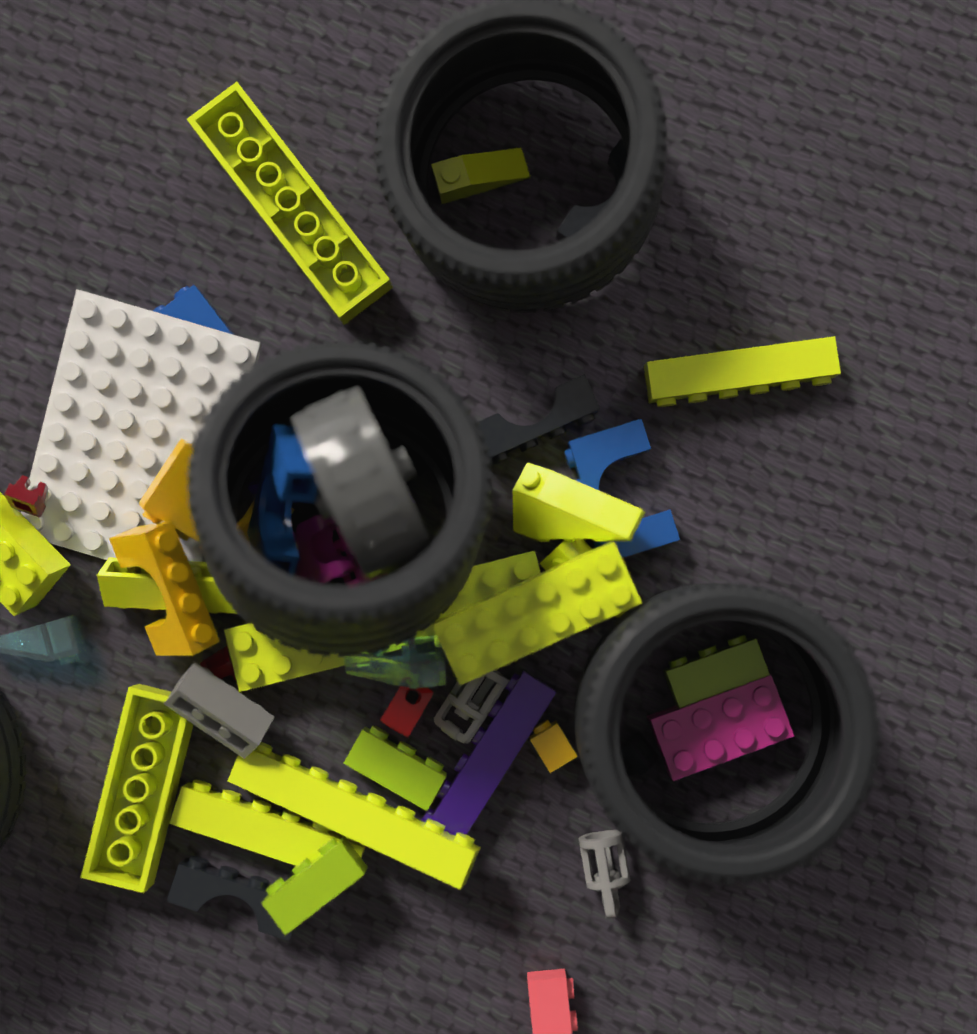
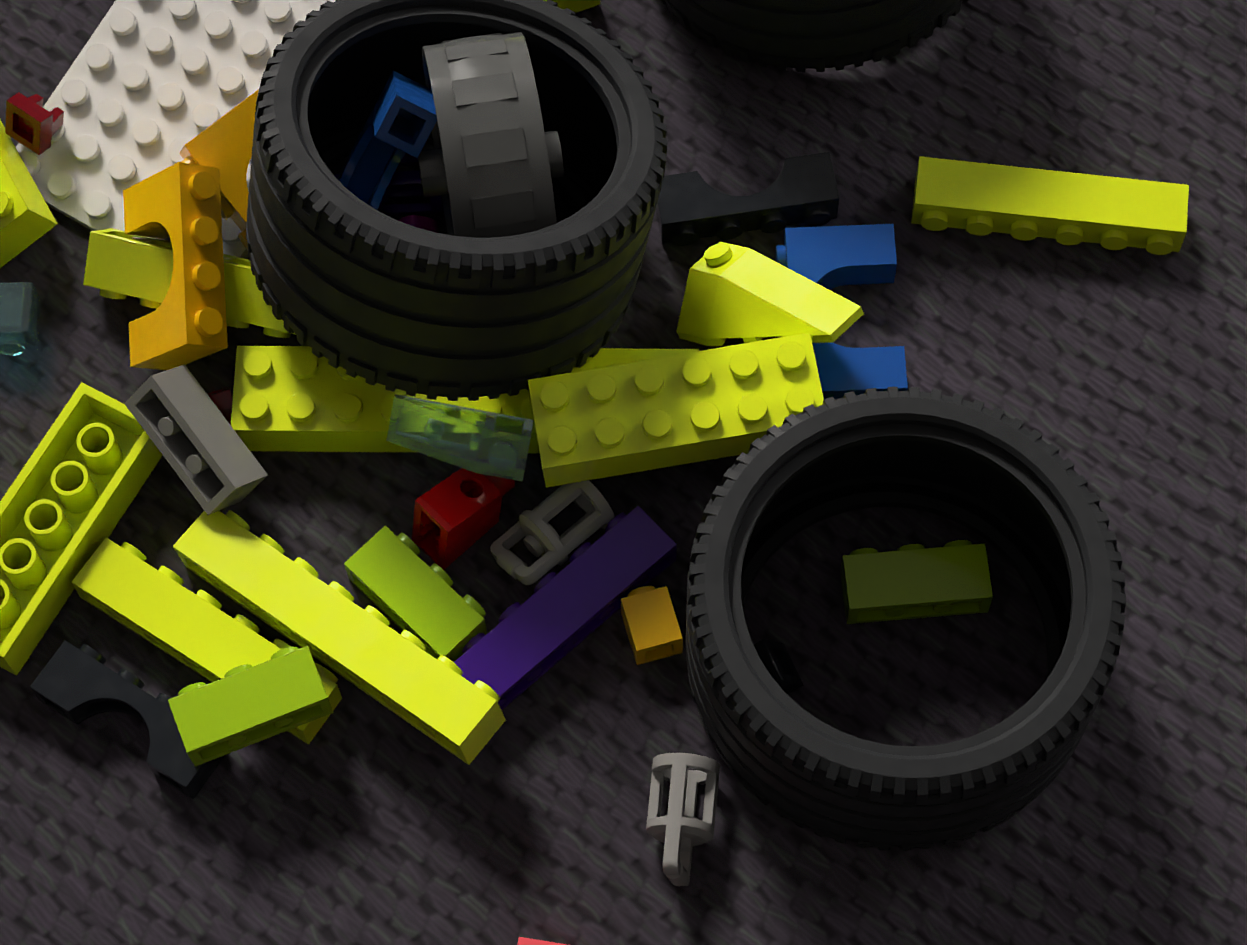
camera: 10 degrees right, 20 degrees down
dark pink brick [647,675,794,781] -> none

